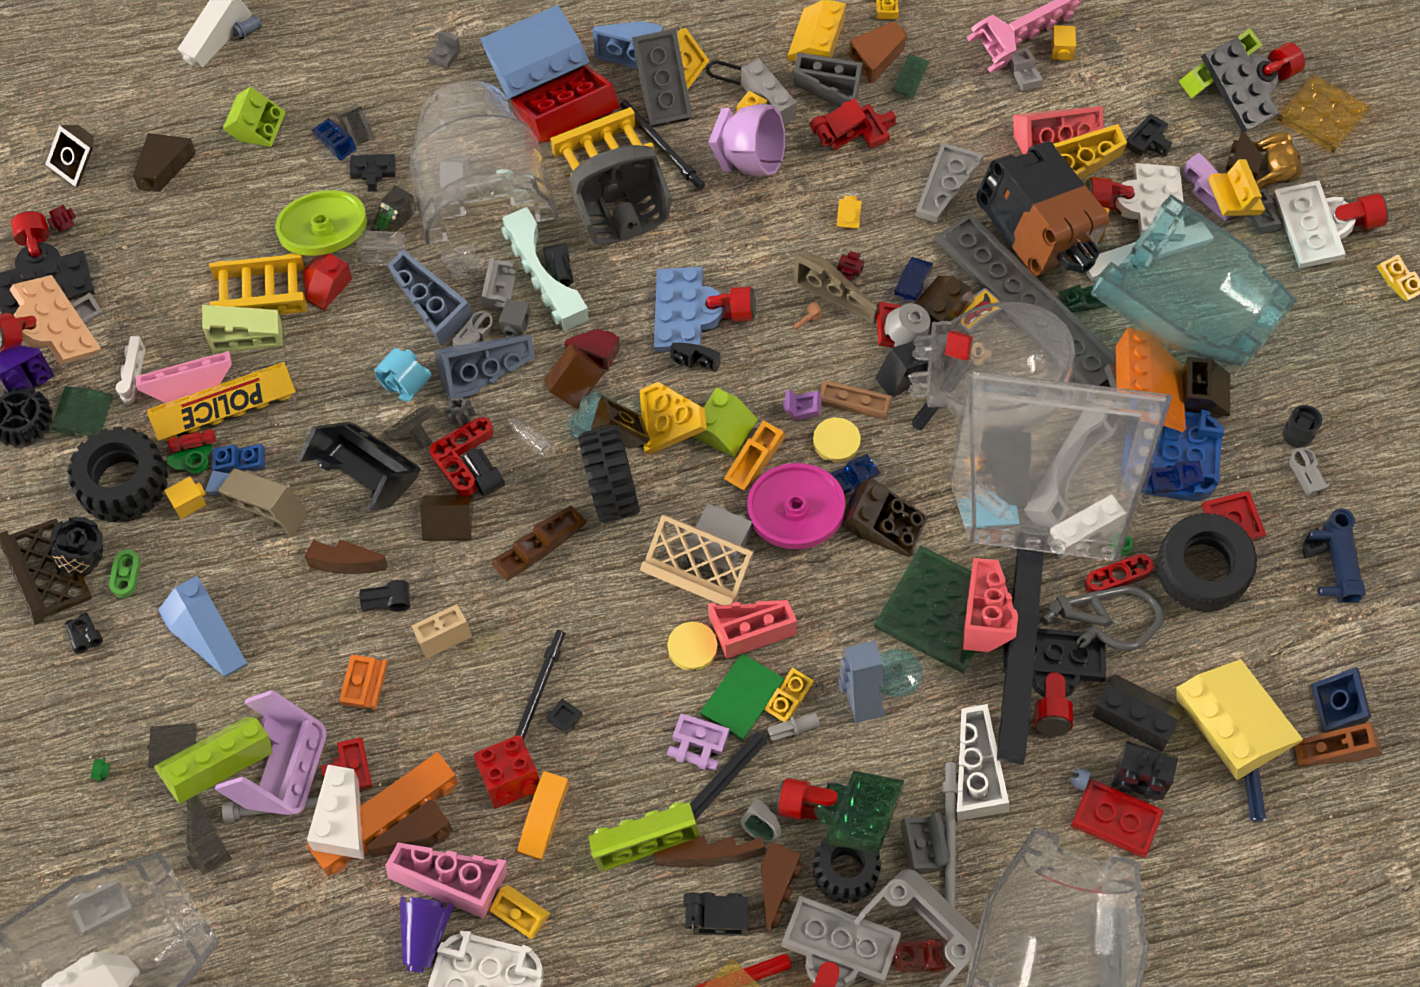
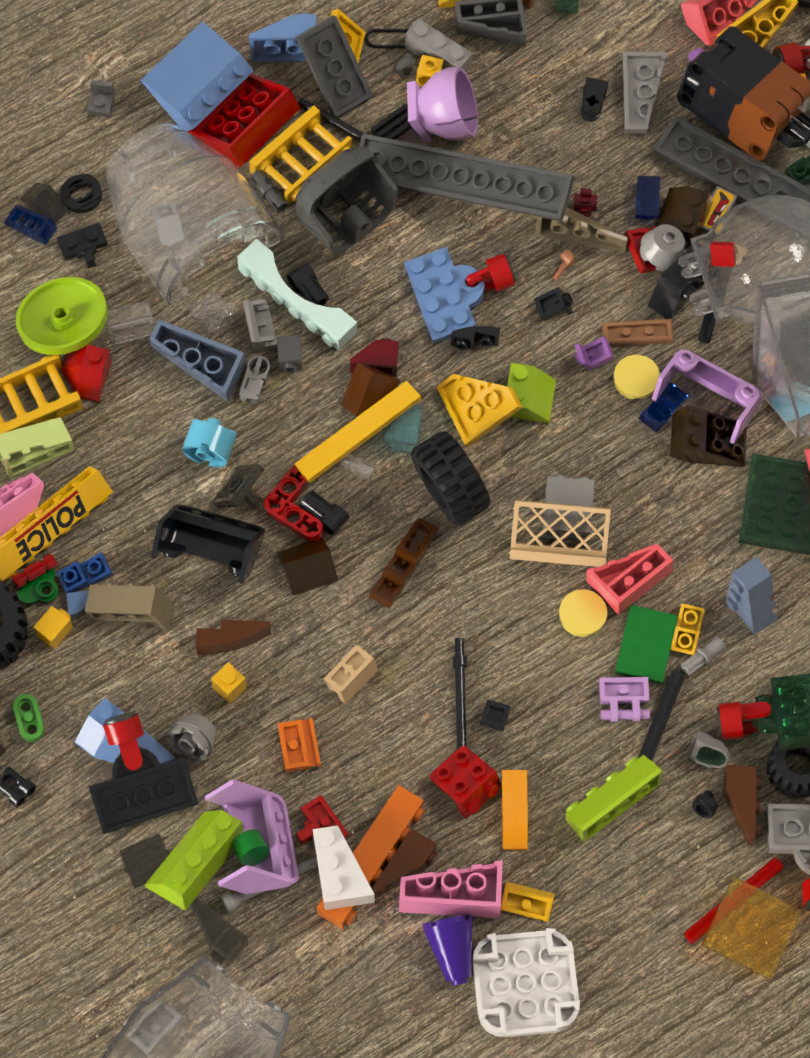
camera: 20 degrees left, 5 degrees up
green plate [91,757,110,783] -> none
black piece [359,580,410,612] -> none
clear smoke slope [371,185,416,242] -> none
sand blue wedge [434,334,535,400] -> none
dark grey gear [444,397,476,427] -> none
dark brown slope [591,395,650,449] -> none
reddish brown slope [654,835,765,868] -> none
black hinge [683,892,748,936] -> none
light orange slope [724,420,786,492] -> none
dark pink dish [747,463,845,549] -> none
red hinge [809,98,872,151] -> none
yellow bracket [837,196,862,229] -> none
red hinge [861,104,897,149] -> none
clear light blue dish [879,649,922,697] -> none
none -> black piece [60,174,102,213]
none -> black plate [89,712,199,834]
none -> light grey cone [168,713,217,763]
none -> yellow brick [211,662,247,704]
none -> green piece [232,829,269,866]
none -> dark grey pin [249,170,288,213]
none -> yellow tile [295,380,422,483]
none -> dark grey plate [359,134,575,221]
none -> black tile [371,103,412,140]
none -> dark grey tile [396,53,419,78]
none -> black bracket [534,287,573,321]
none -> black piece [581,77,609,122]
none -> lavender windscreen [652,350,763,444]
none -> black tile [692,790,718,818]

